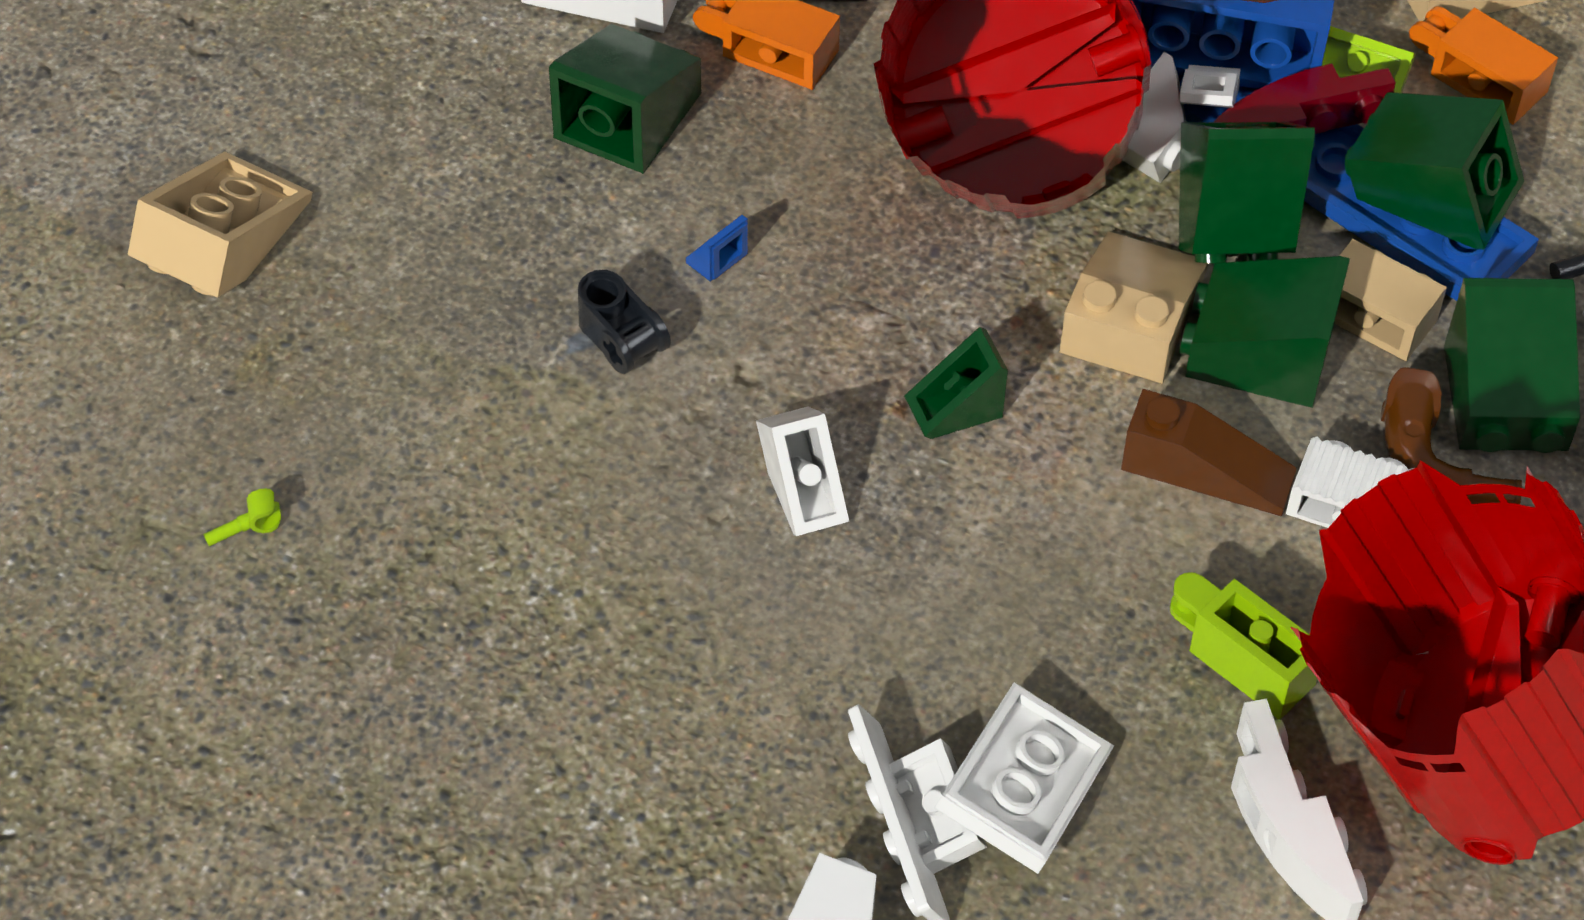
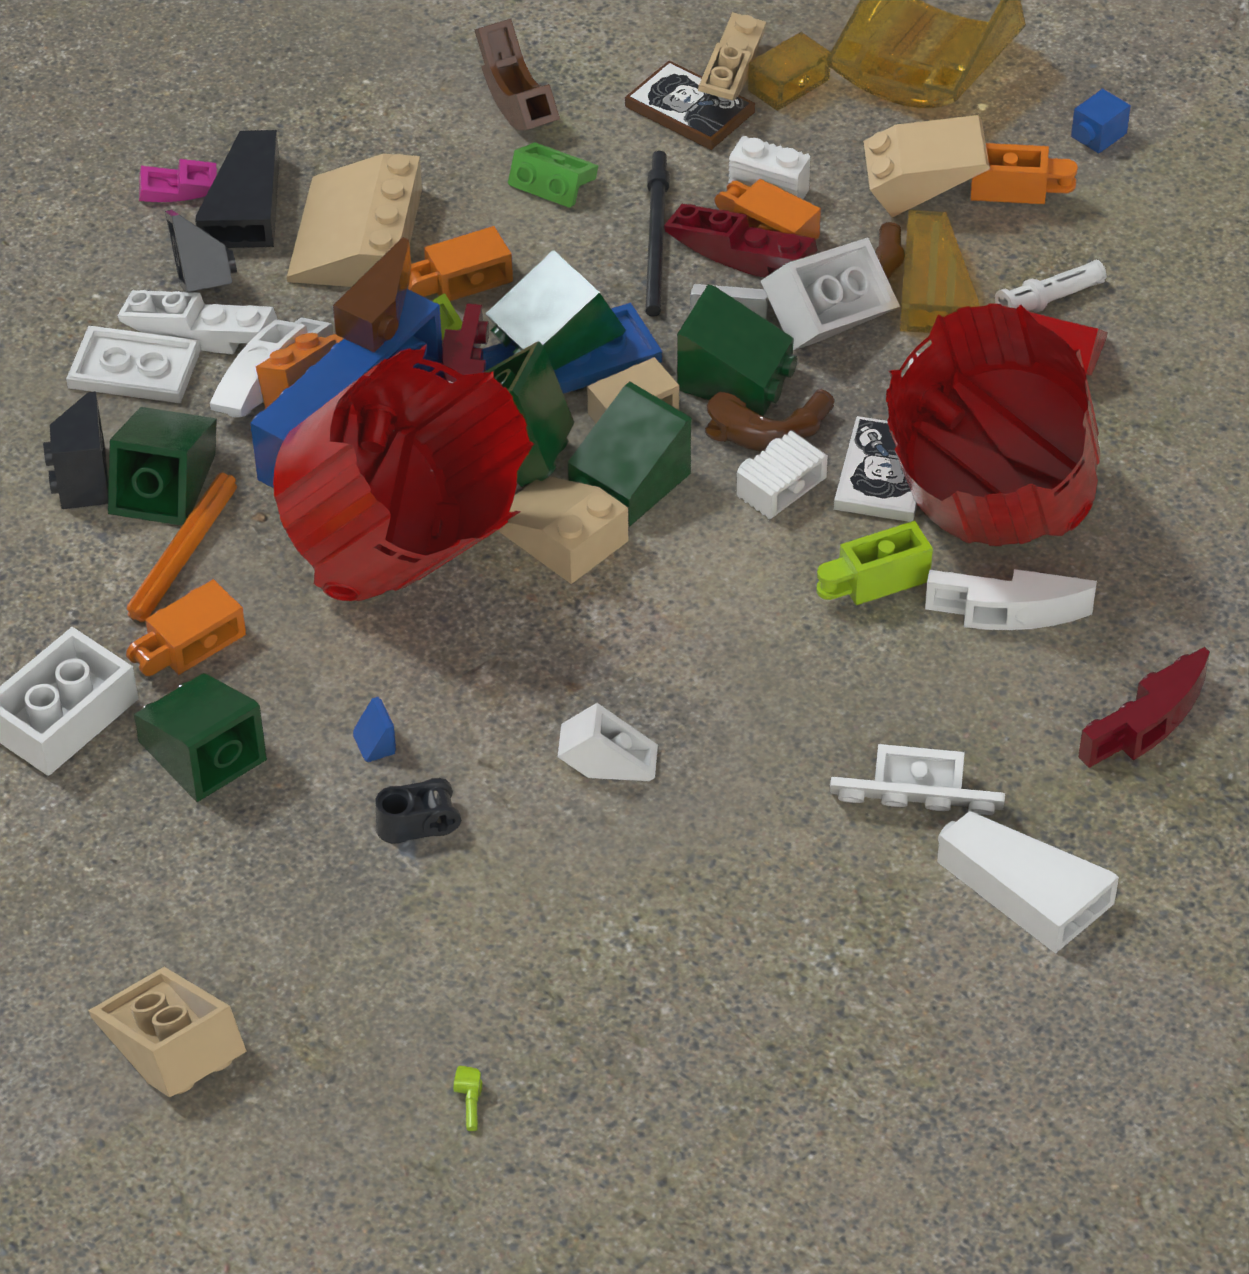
camera: 65 degrees left, 5 degrees down
dark green slope [904,327,1008,439] -> none
white tile [934,682,1114,874] -> none
reddish brown slope [1121,389,1297,516] -> none

